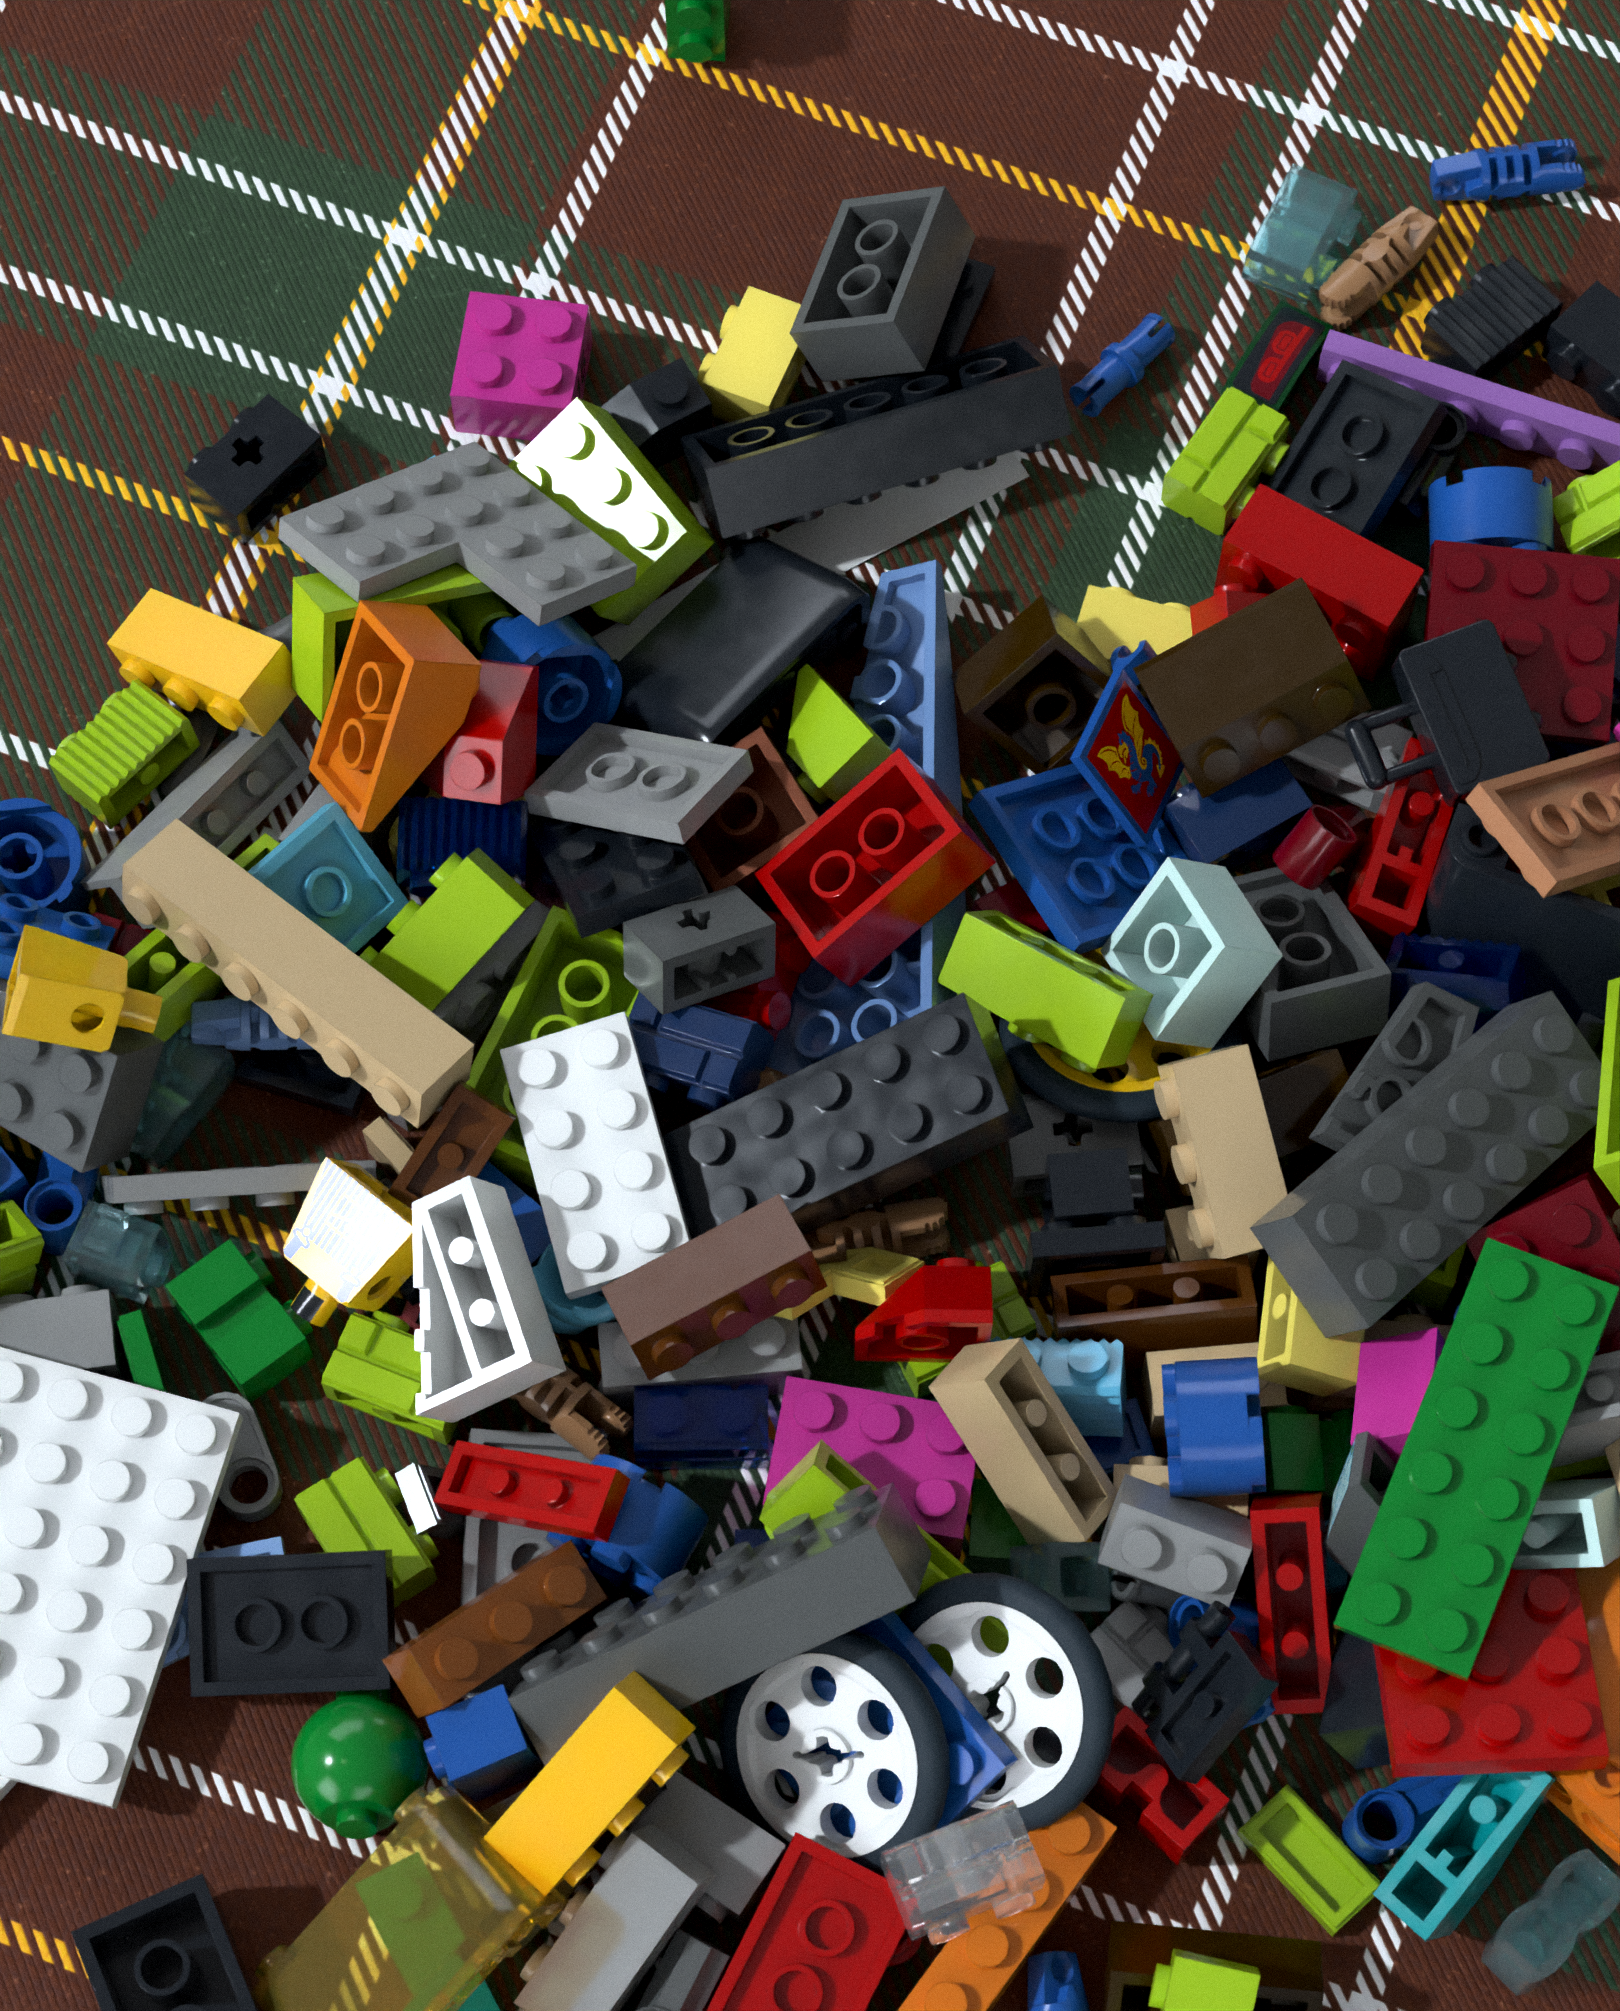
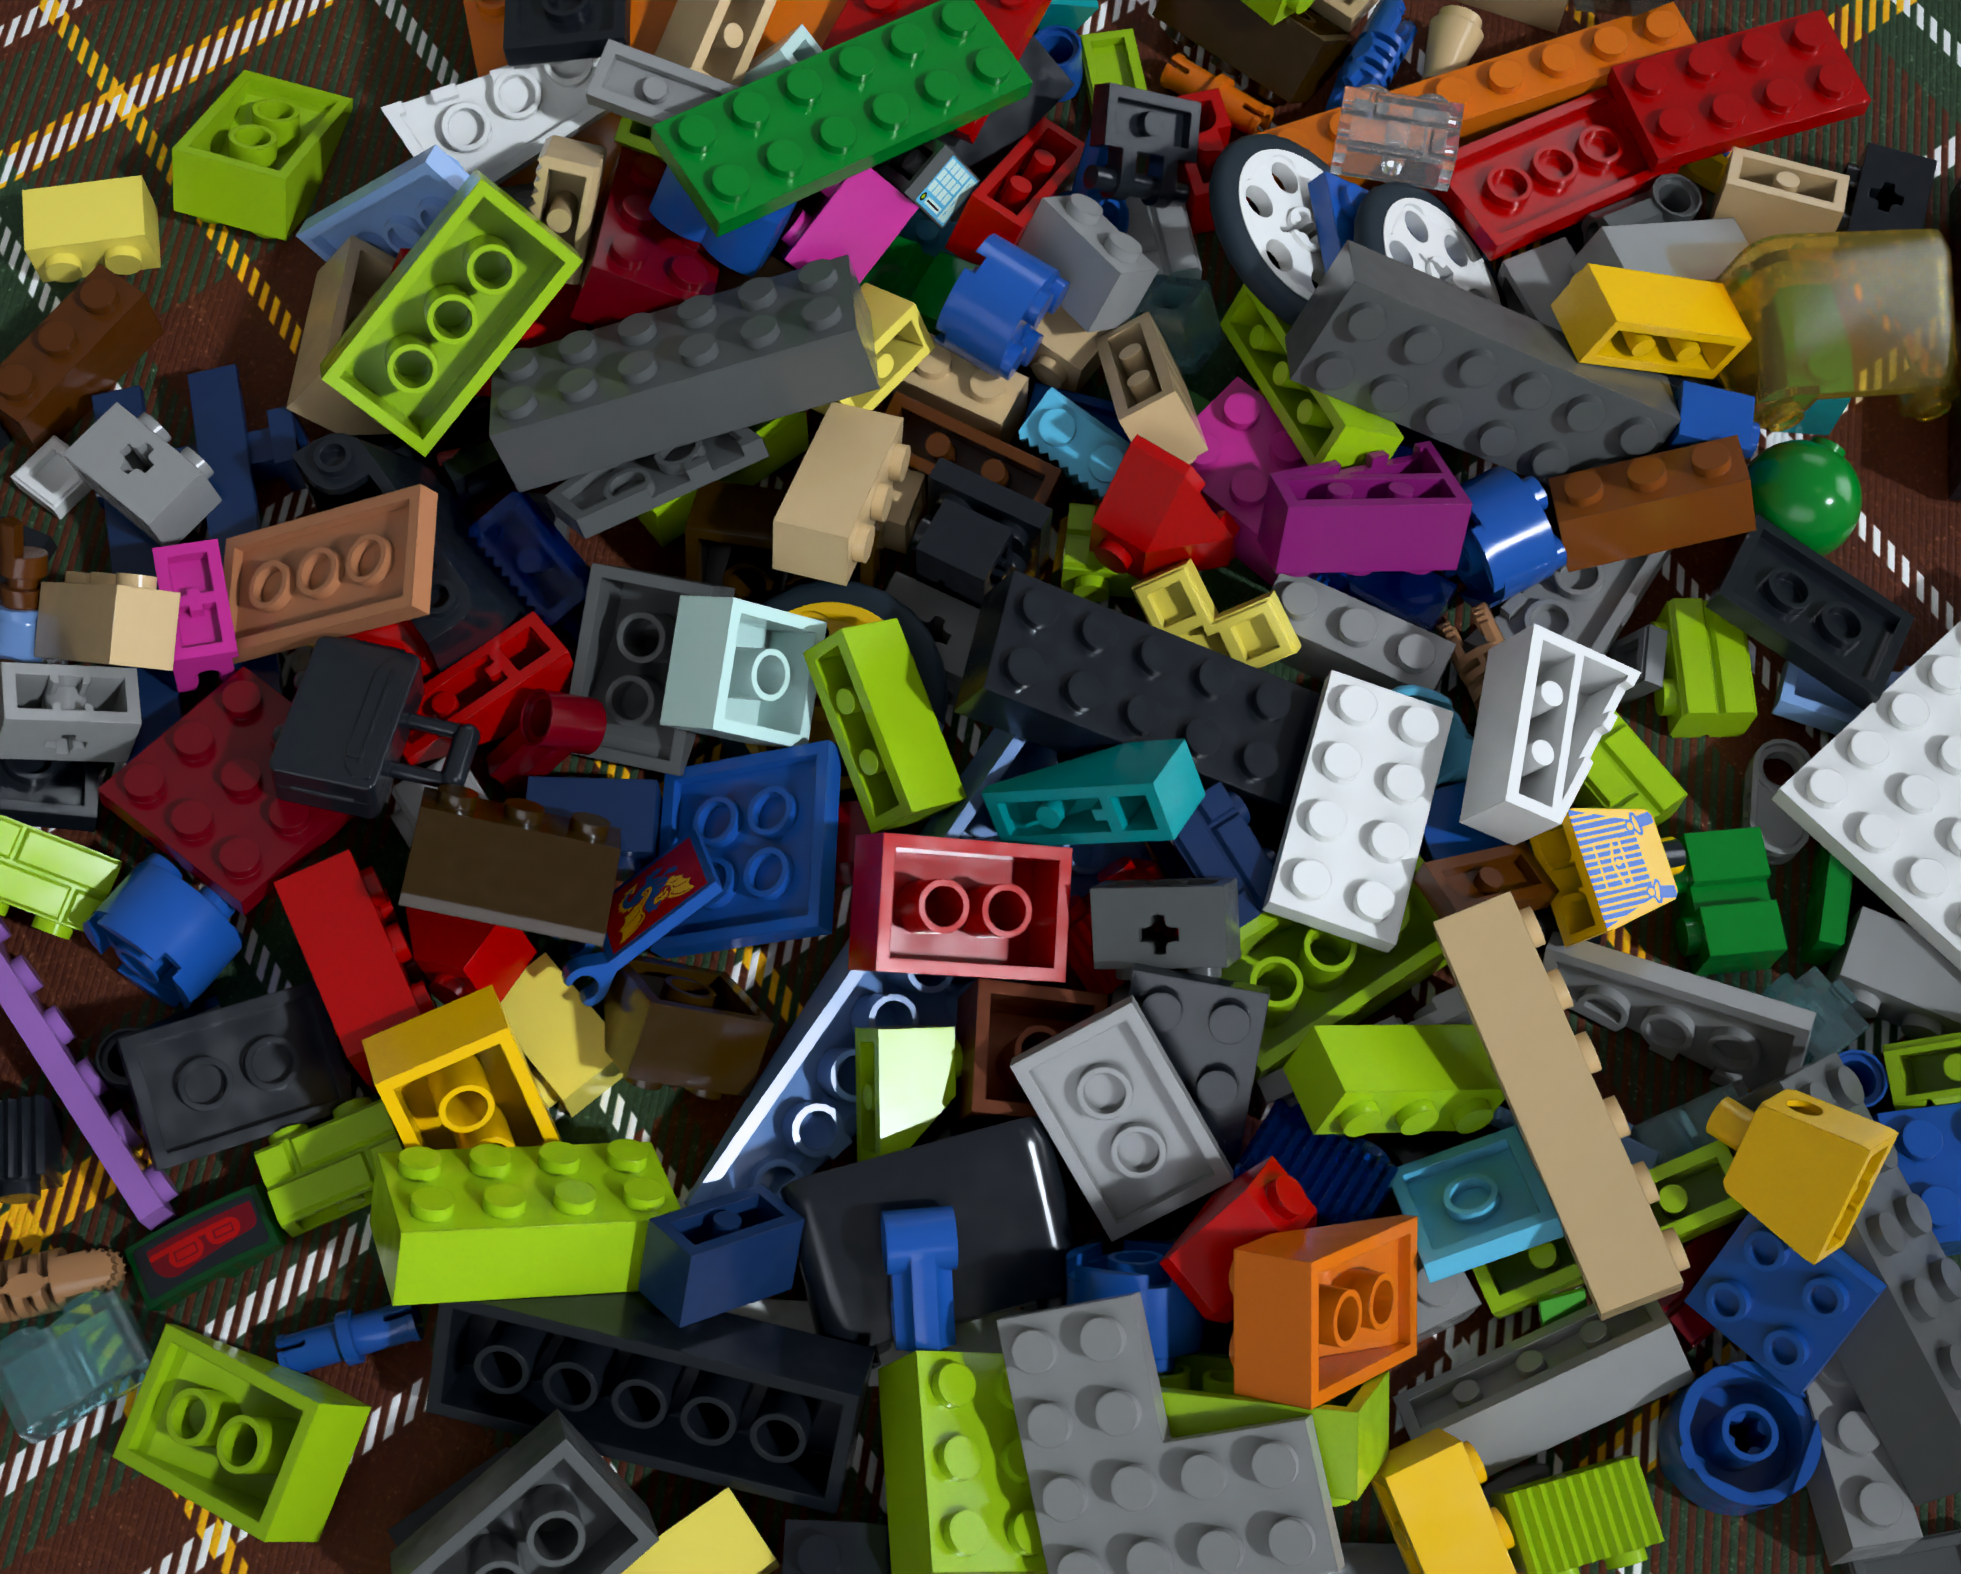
camera: 150 degrees left, 0 degrees up
red plate [433,1440,631,1543] -> none
reddish brown brick [601,1194,828,1381] -> none
none -> lime slope [112,1323,372,1542]
none -> yellow brick [362,985,562,1150]
none -> lime brick [369,1139,681,1306]
none -> dark blue brick [638,1184,805,1328]
none -> blue piece [880,1205,958,1352]
none -> teal slope [981,738,1206,846]
none -> orange pin [1160,53,1274,135]
none -> magenta wedge [1257,440,1473,577]

